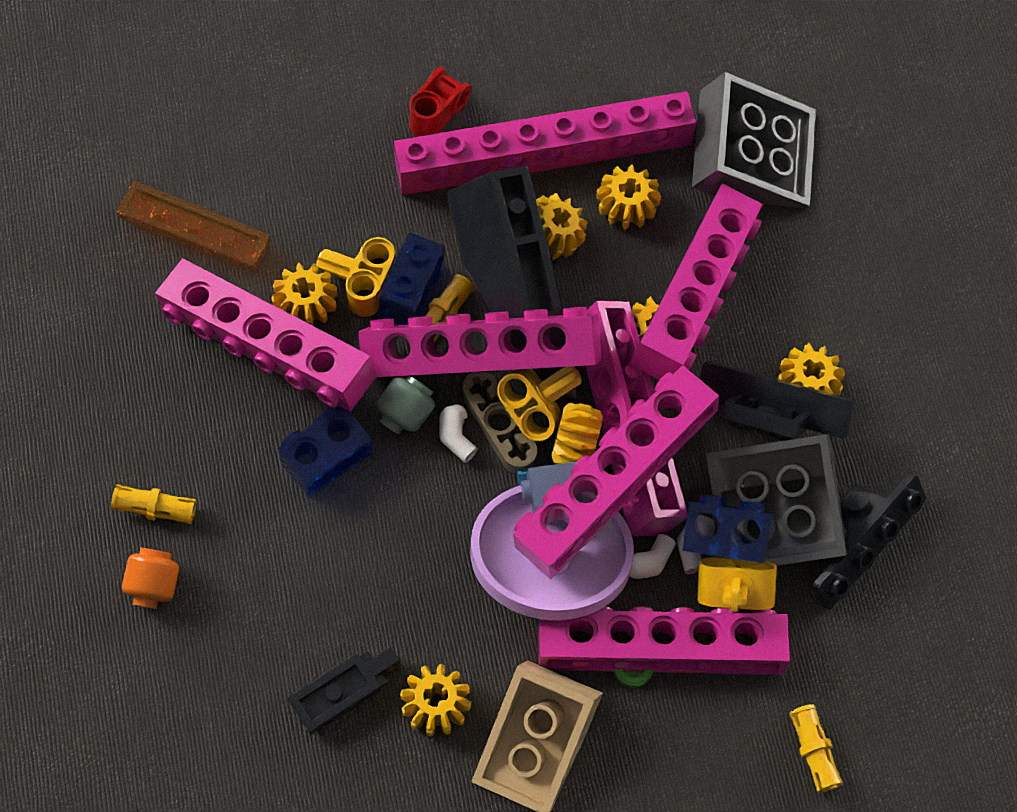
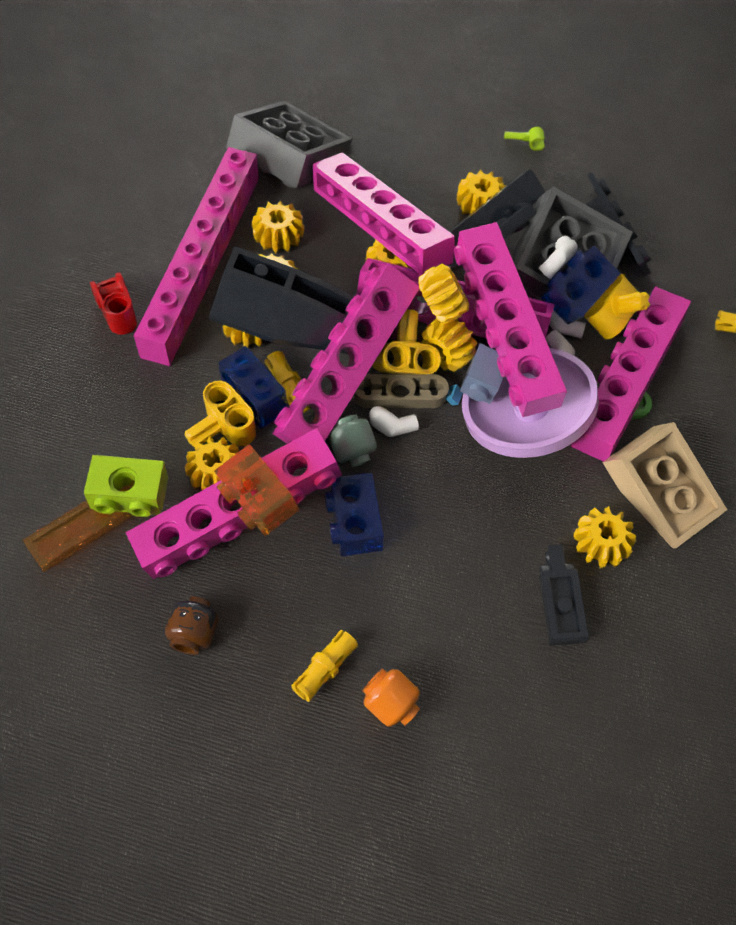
camera: 60 degrees left, 5 degrees down
none -> lime brick [84,455,169,517]
none -> reddish brown head [165,596,219,655]
none -> clear orange brick [214,444,300,537]
none -> yellow gear [418,264,469,323]
none -> lime hand [504,126,545,151]
none -> white arm [539,236,577,279]

